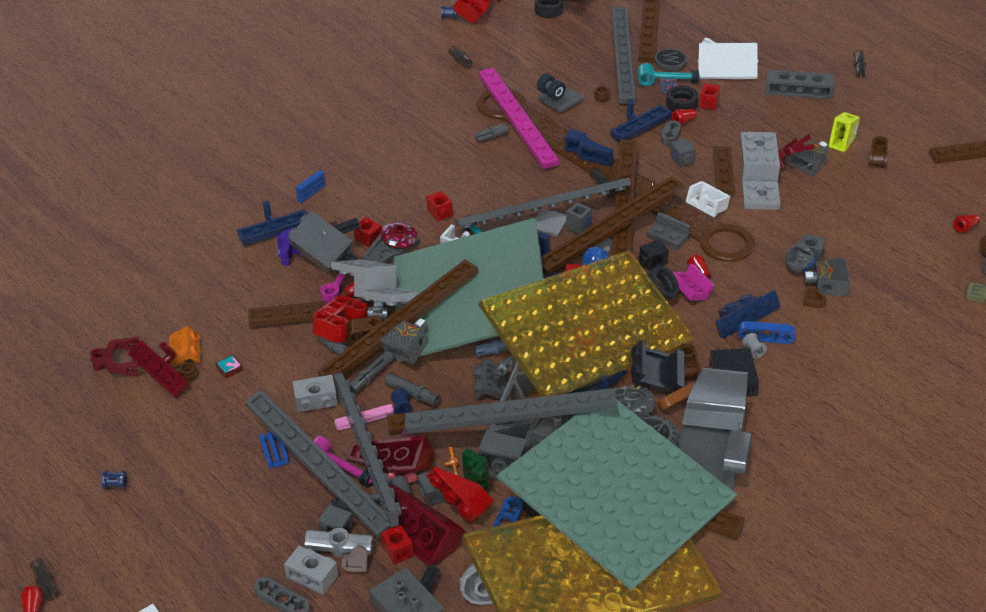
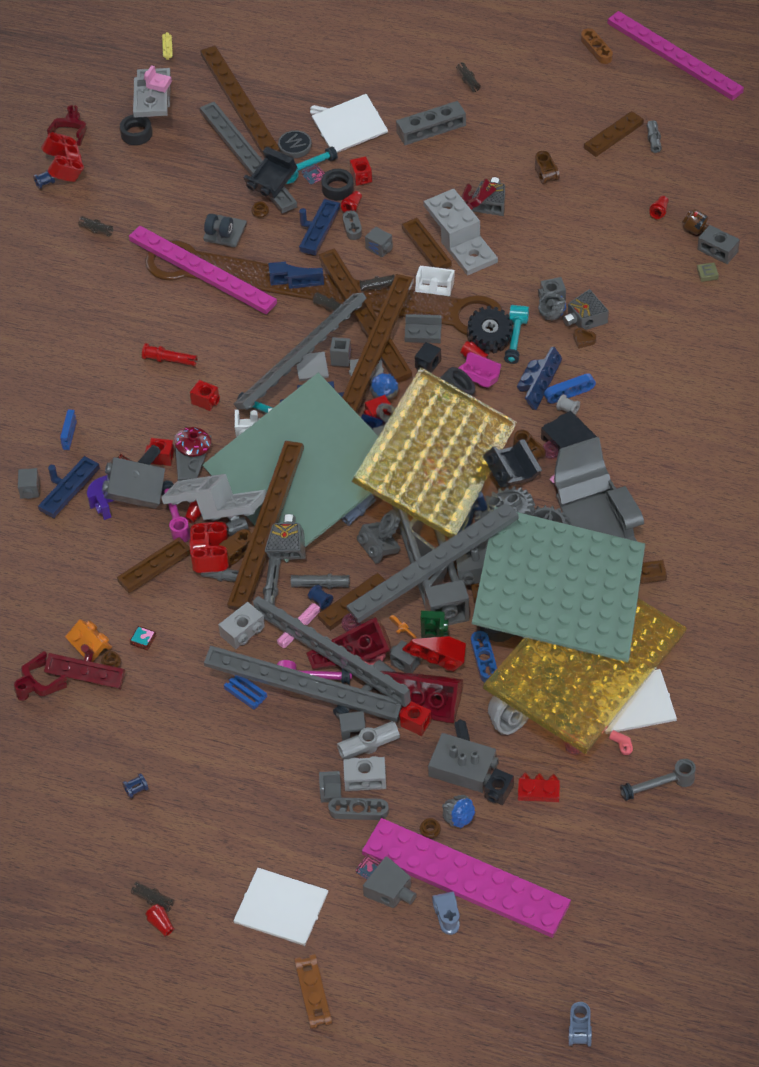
camera: 30 degrees left, 10 degrees up
tile [341,545,368,572] -> none
dark grey axle [475,123,508,142] -> none
dark orange beam [657,381,695,412] -> none
neon yellow torso [828,112,860,152] -> none
none -> dark grey brick [18,468,40,499]
none -> red pin [142,343,198,367]
none -> black panel [243,146,298,199]
none -> dark grey panel [319,771,341,803]
none -> clear smoke pin [359,274,395,292]
none -> black bush [467,306,513,354]
none -> teal piece [504,305,529,364]

